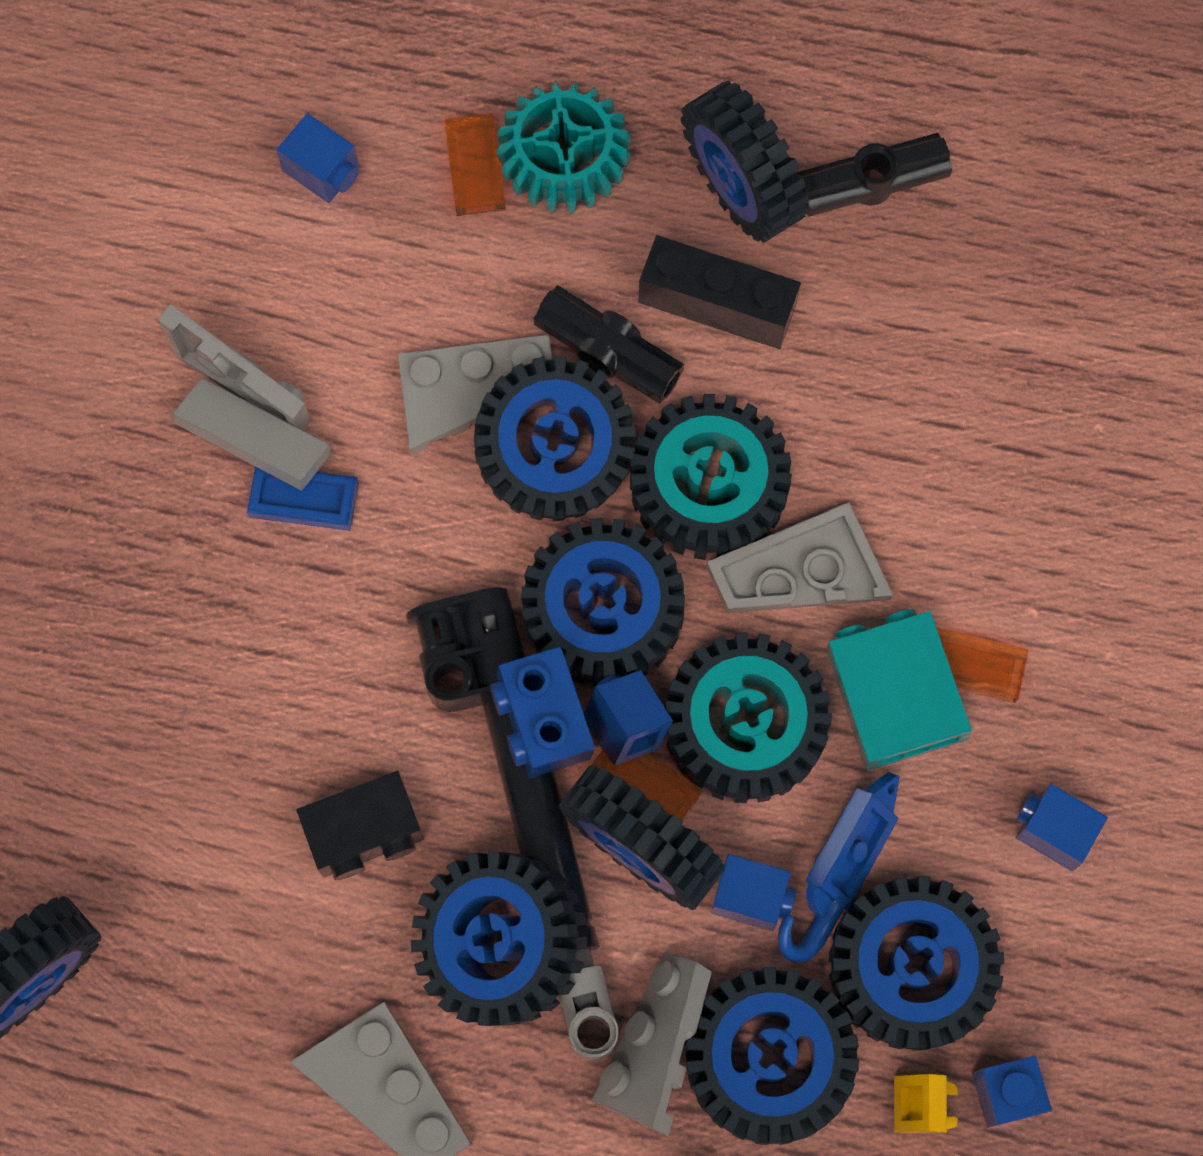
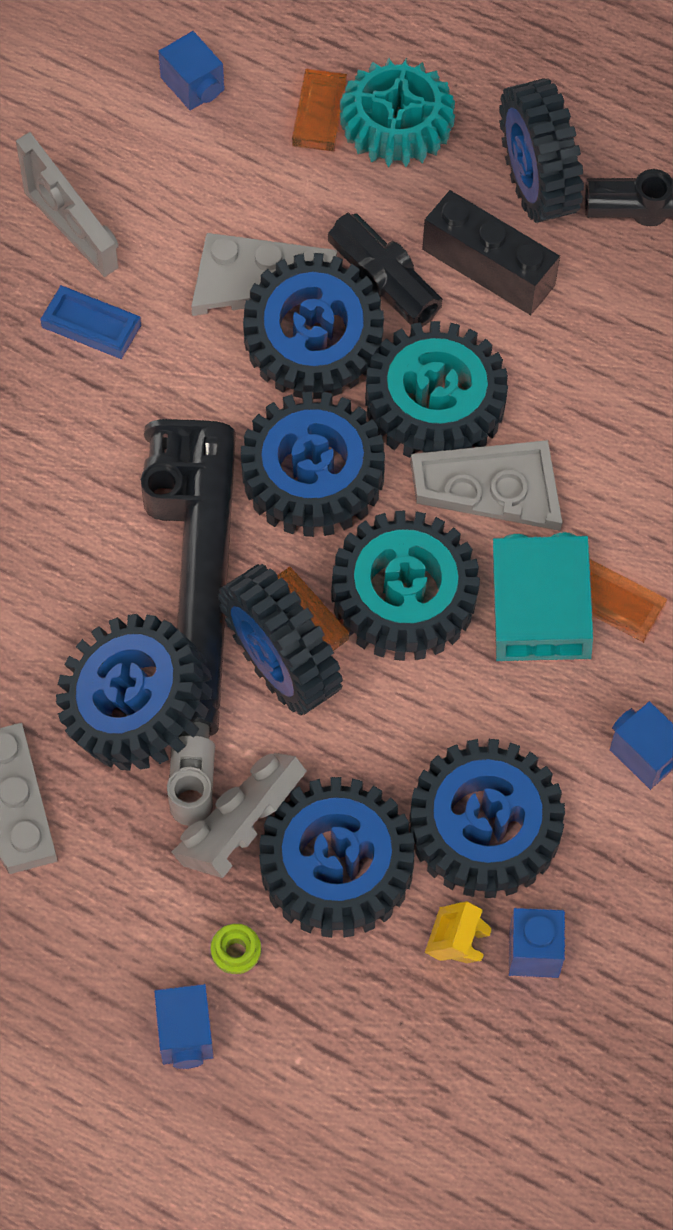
camera: 15 degrees right, 10 degrees down
light grey tile [172,378,331,491] -> none
black brick [296,770,424,880] -> none
blue brick [490,647,595,778] -> none
blue brick [584,670,673,766] -> none
blue brick [711,854,797,931] -> none
blue plate [777,772,899,963] -> none

